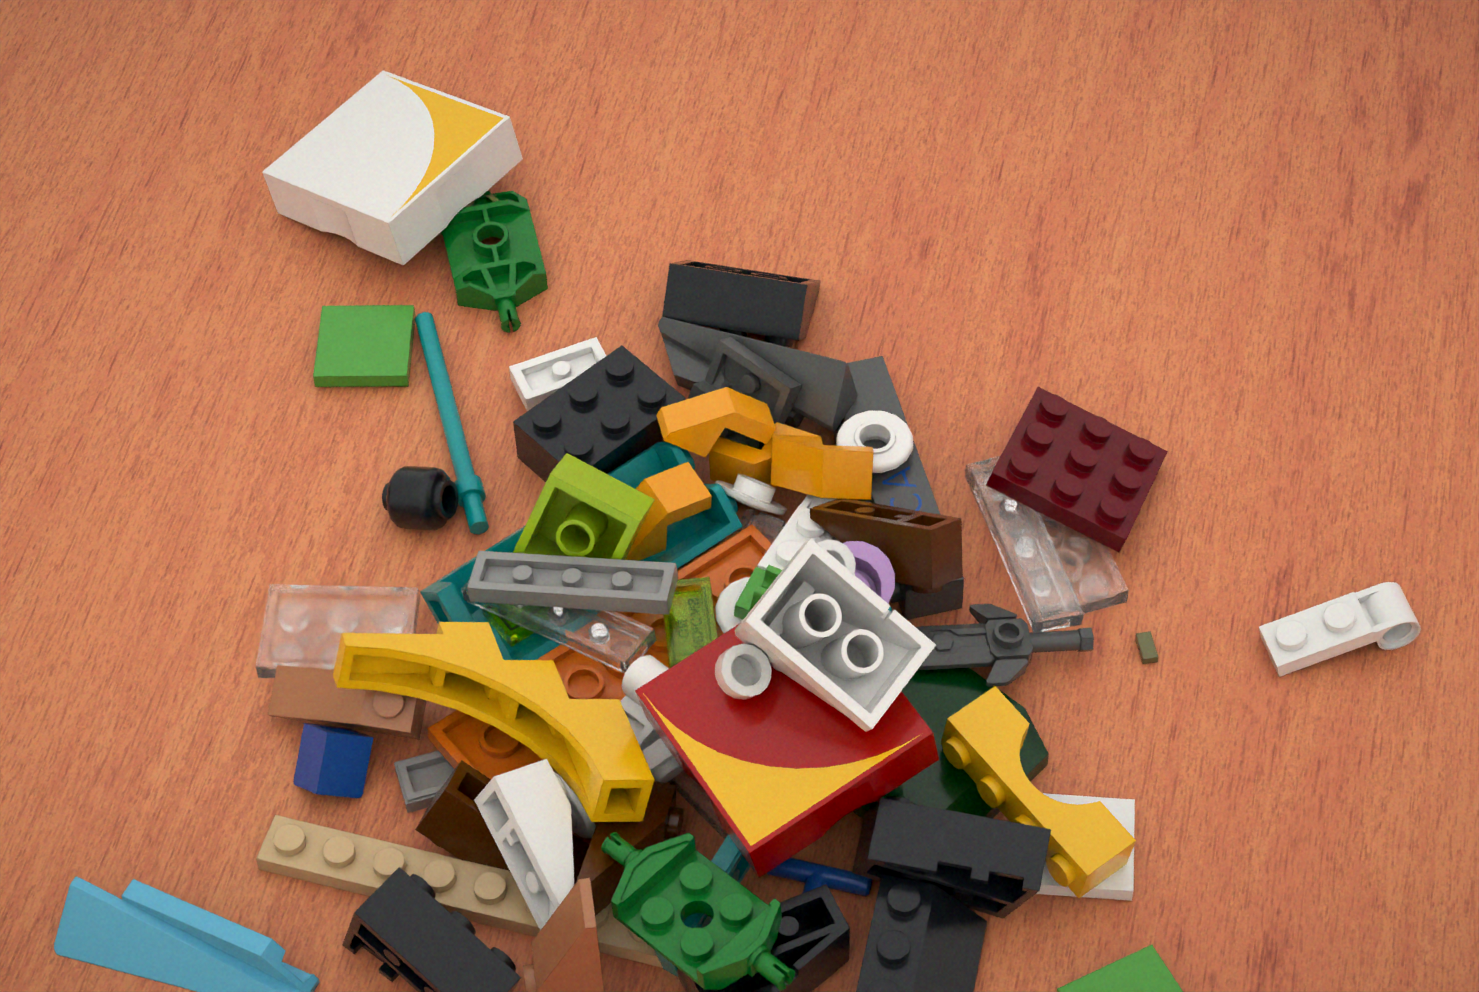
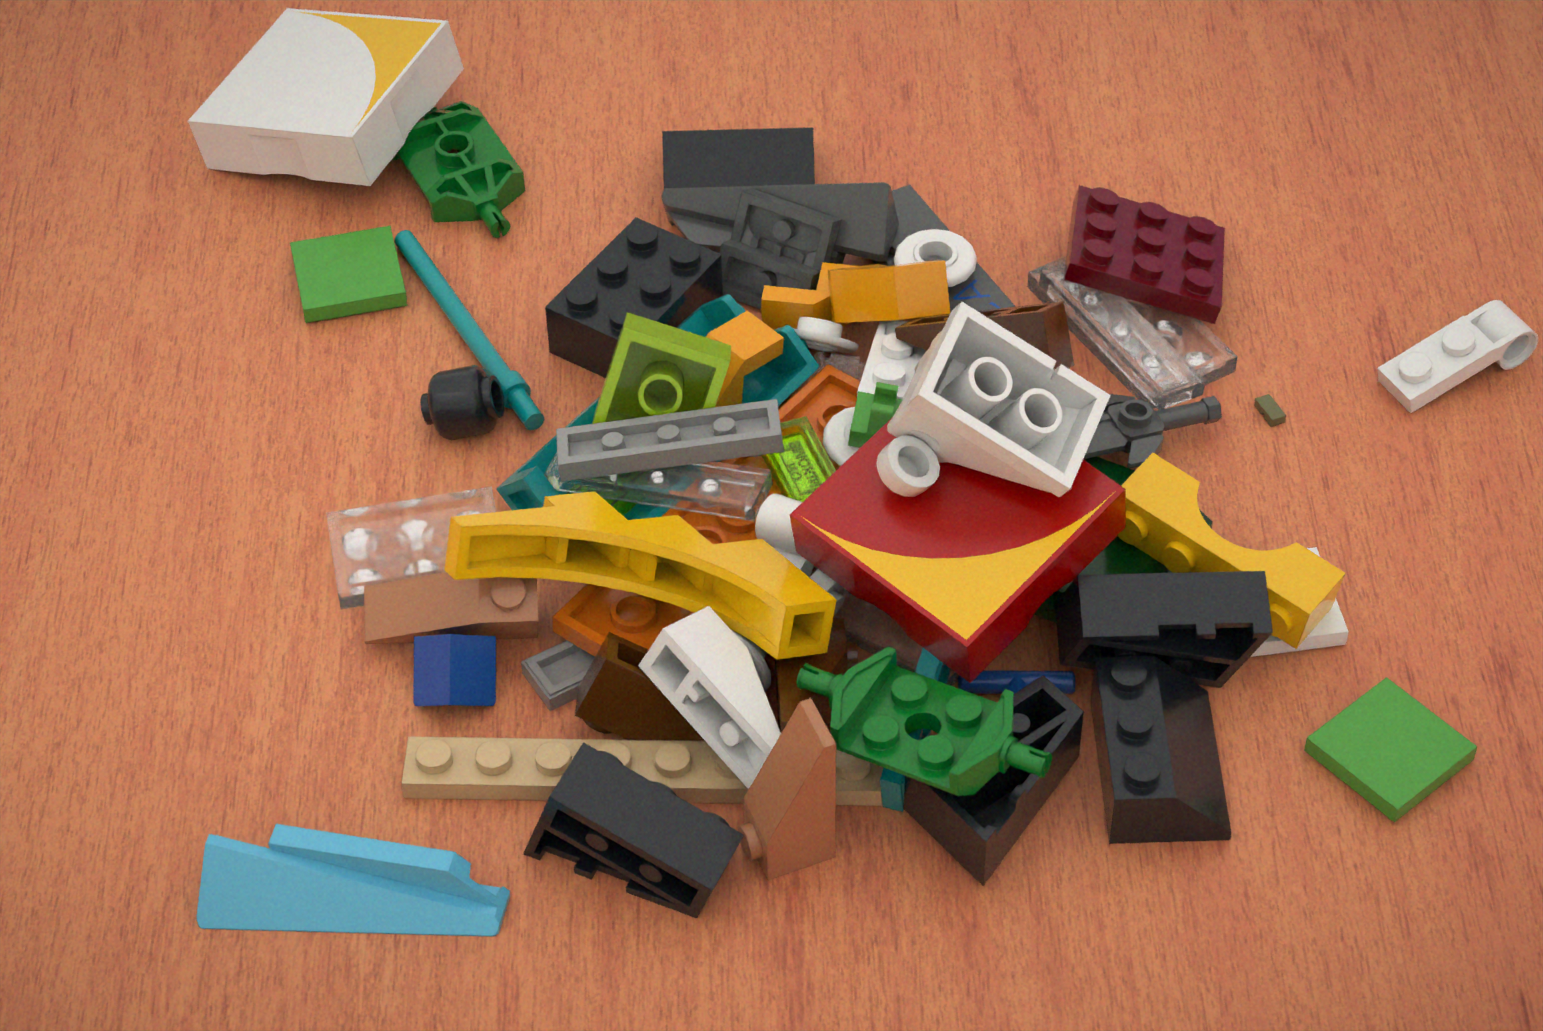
camera: 15 degrees left, 5 degrees down
white plate [509,337,606,411] -> none
light orange slope [656,387,776,458] -> none

